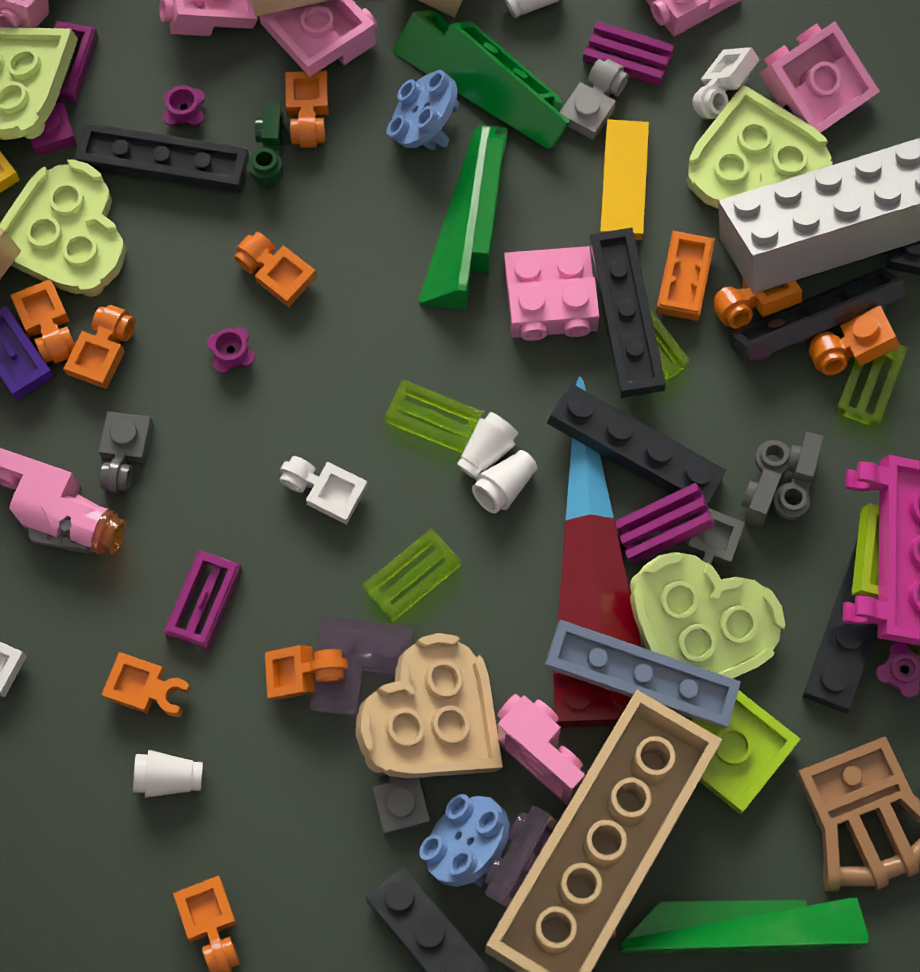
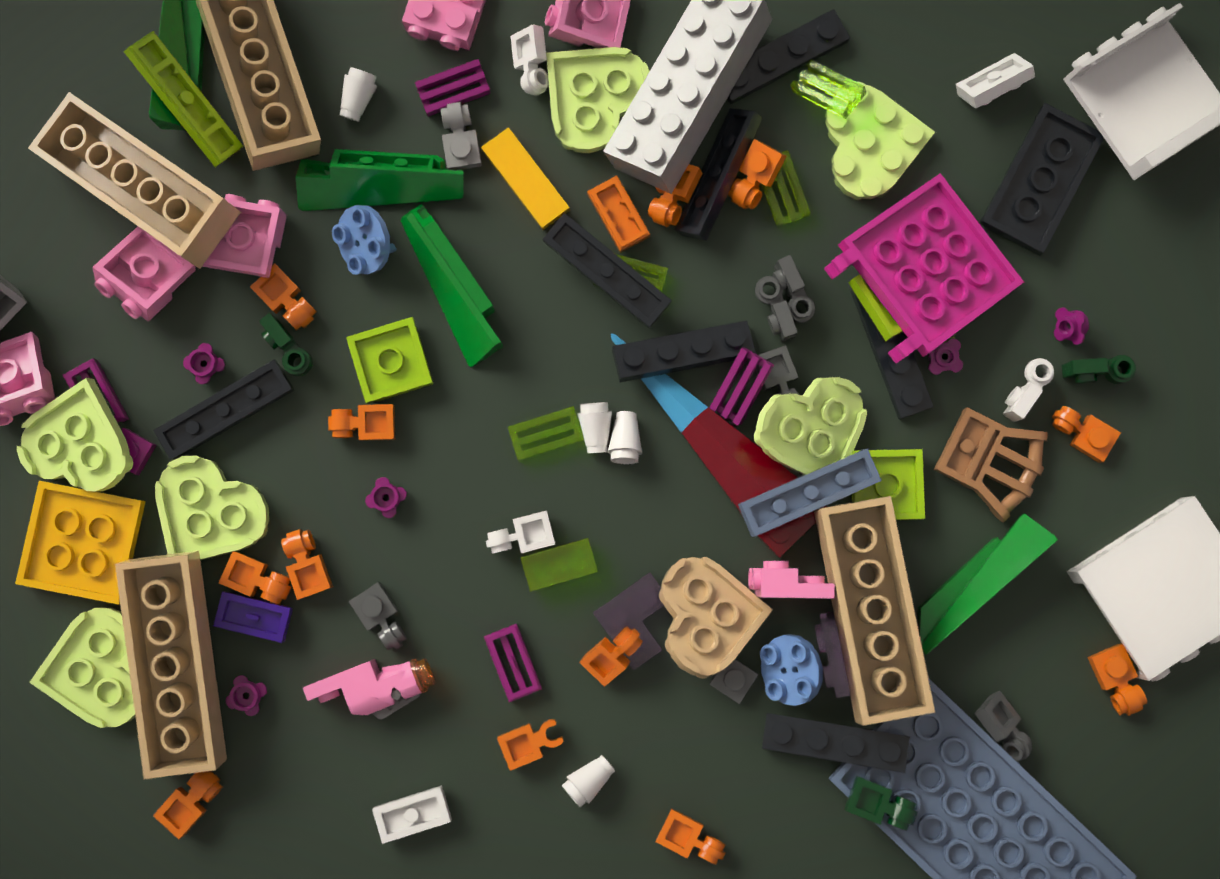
camera: 45 degrees left, 15 degrees up
clear neon green tile [362,528,461,622] -> none
bright pink plate [504,246,599,341] -> none
none -> lime plate [346,317,434,404]
none -> clear neon green plate [521,538,598,592]

